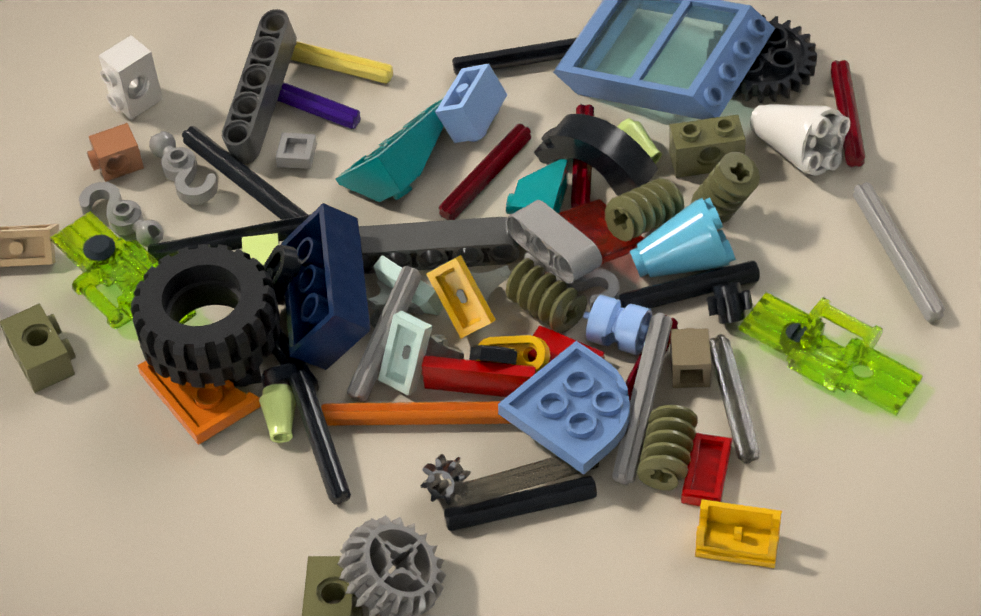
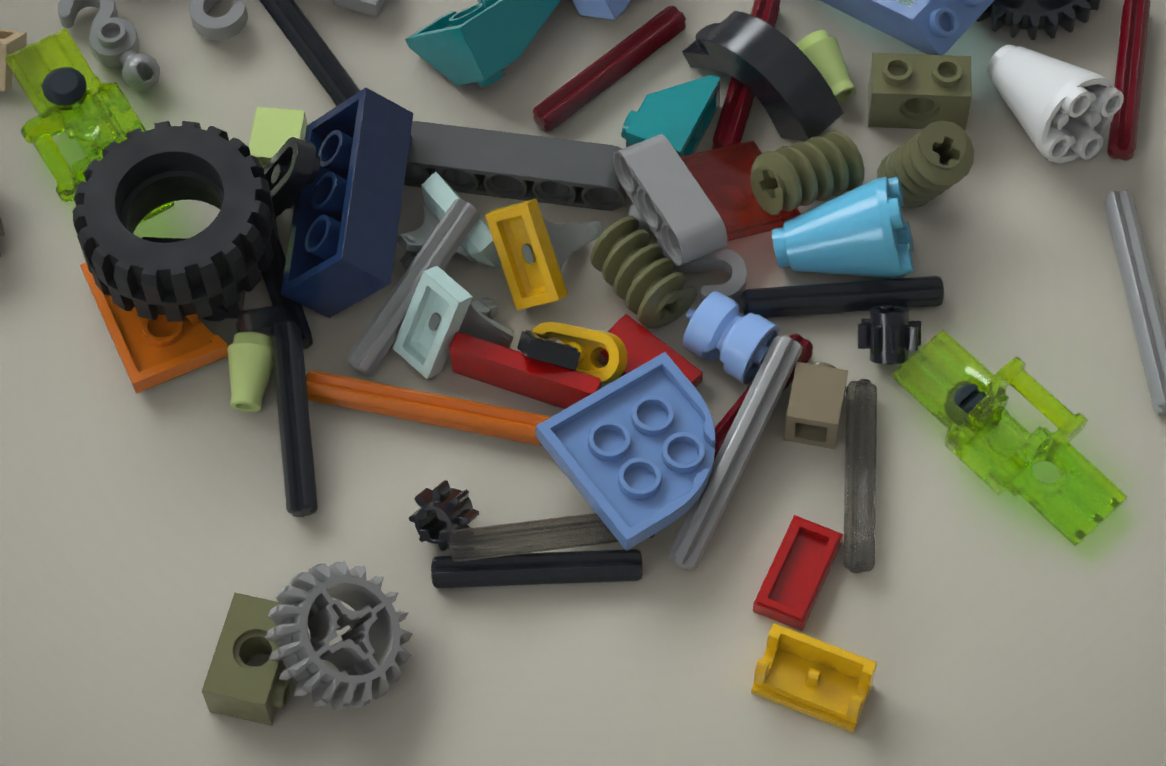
camera: 10 degrees right, 10 degrees up
black axle [148,214,311,265] -> none
olive piece [637,405,698,491] -> none

